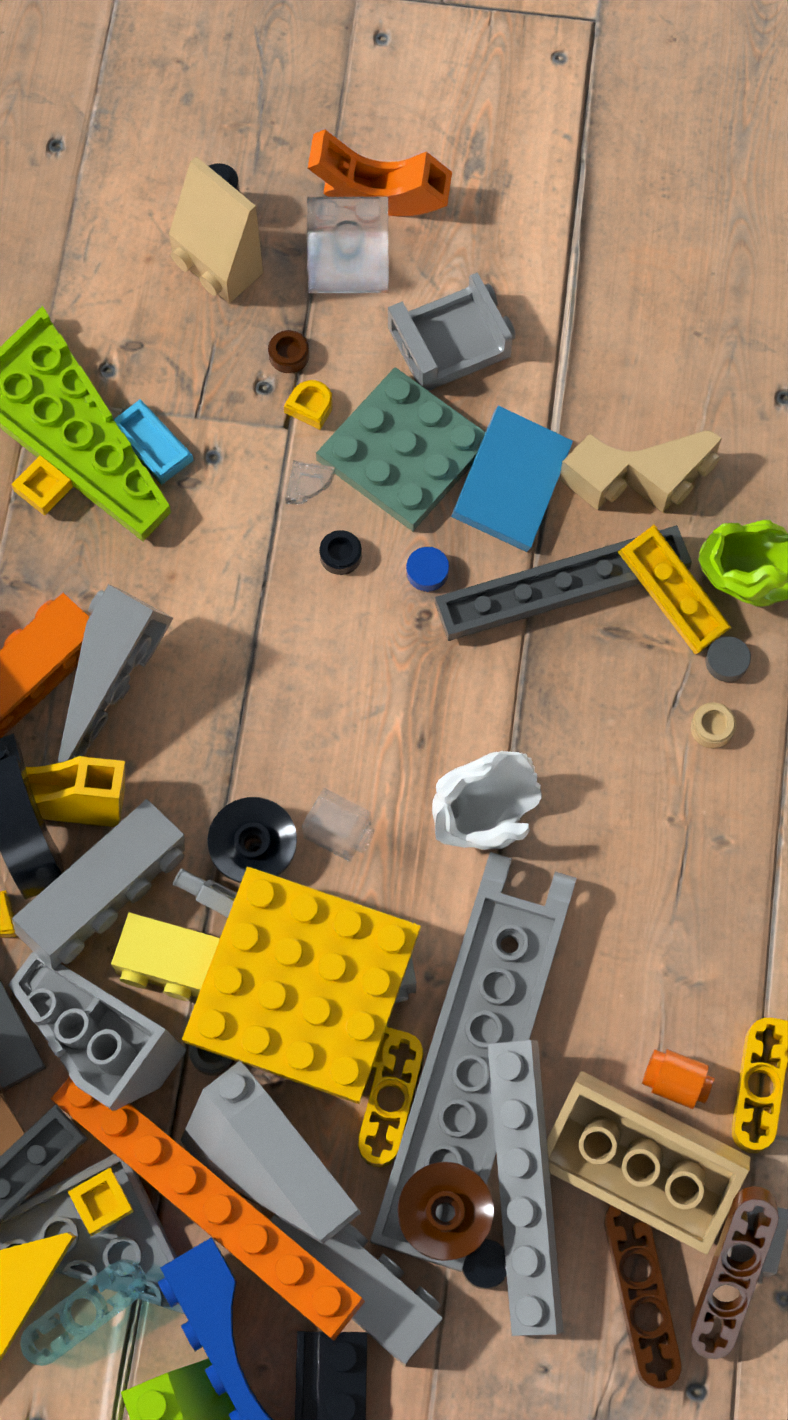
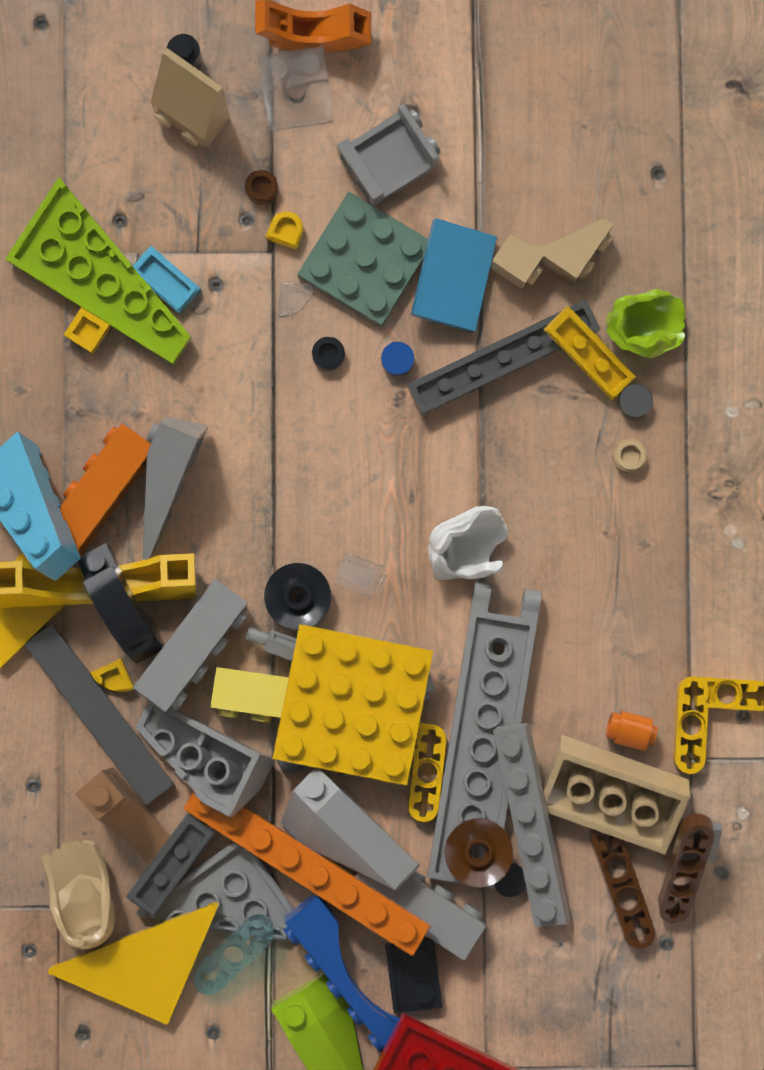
camera: 15 degrees left, 15 degrees up
yellow plate [68,1168,134,1236] -> none

